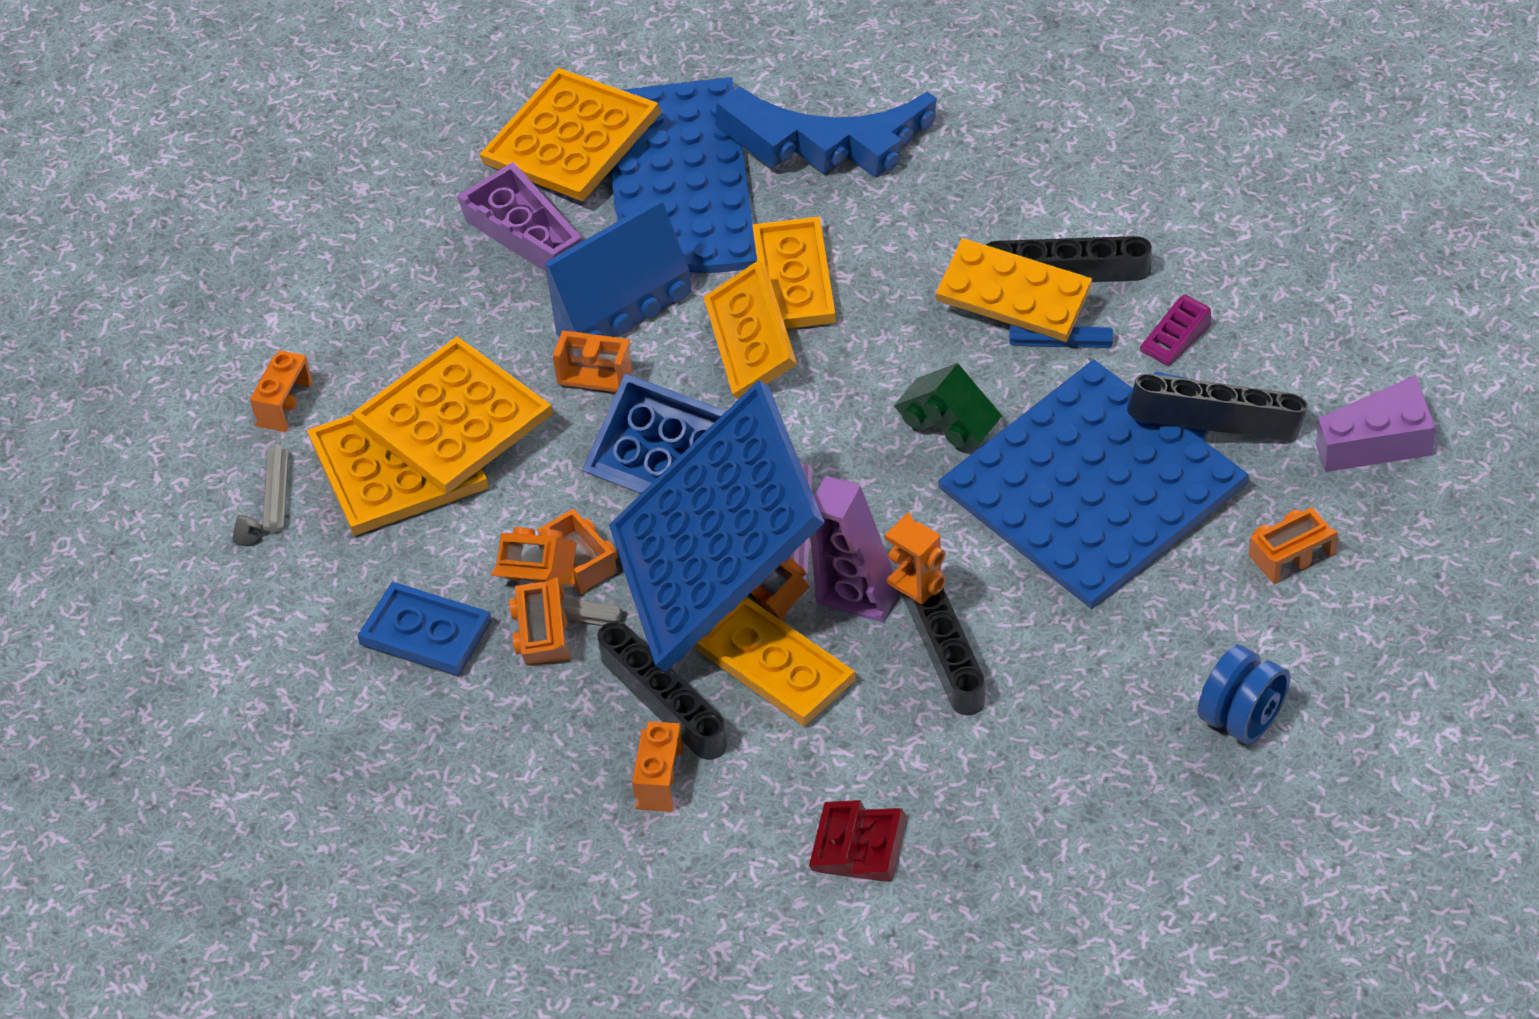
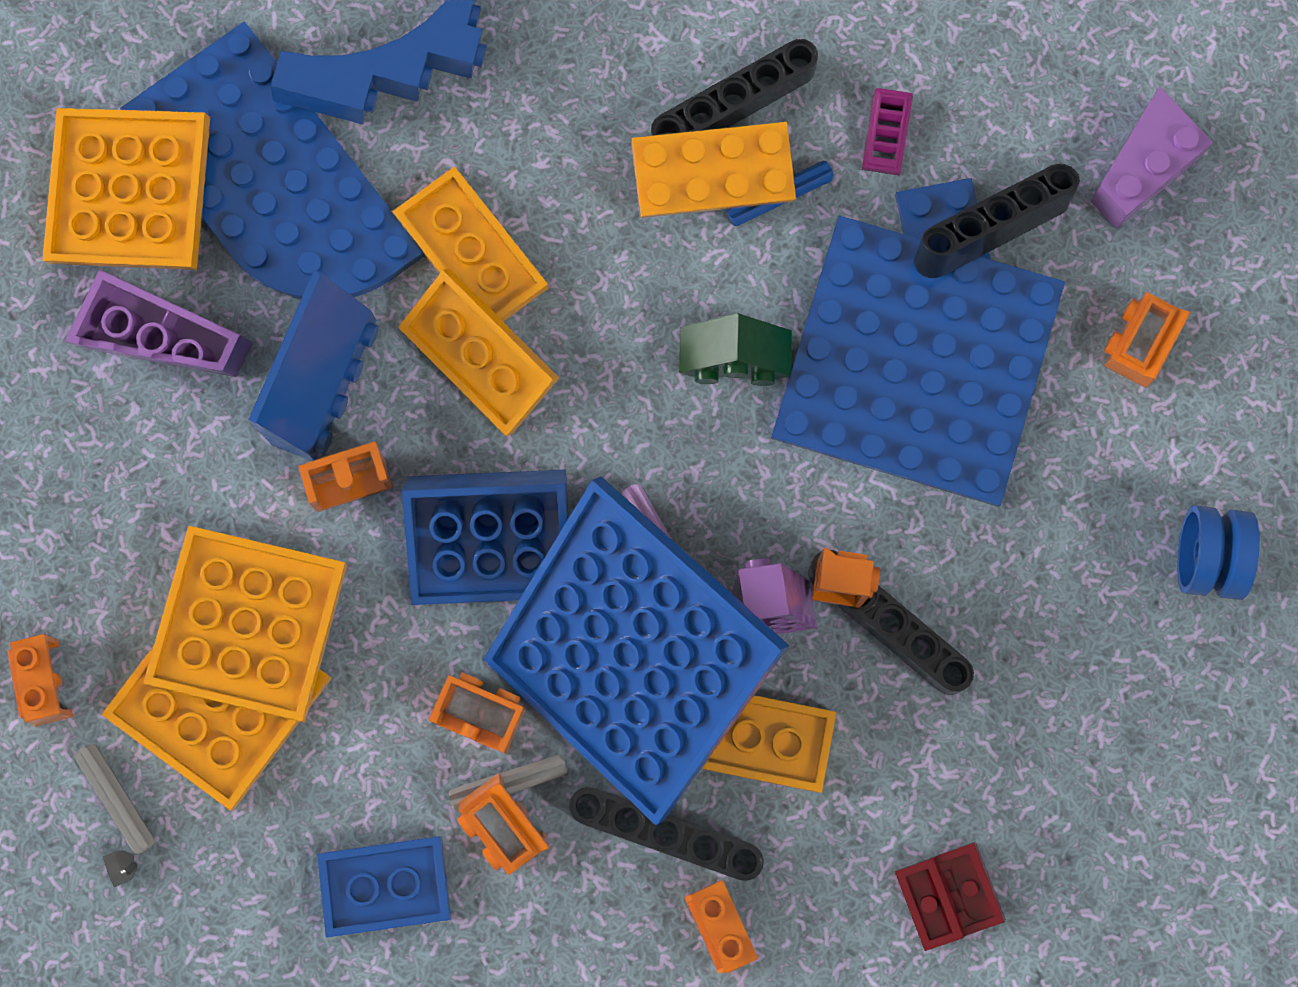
camera: 35 degrees left, 30 degrees up
orange window [491,527,577,586] -> none

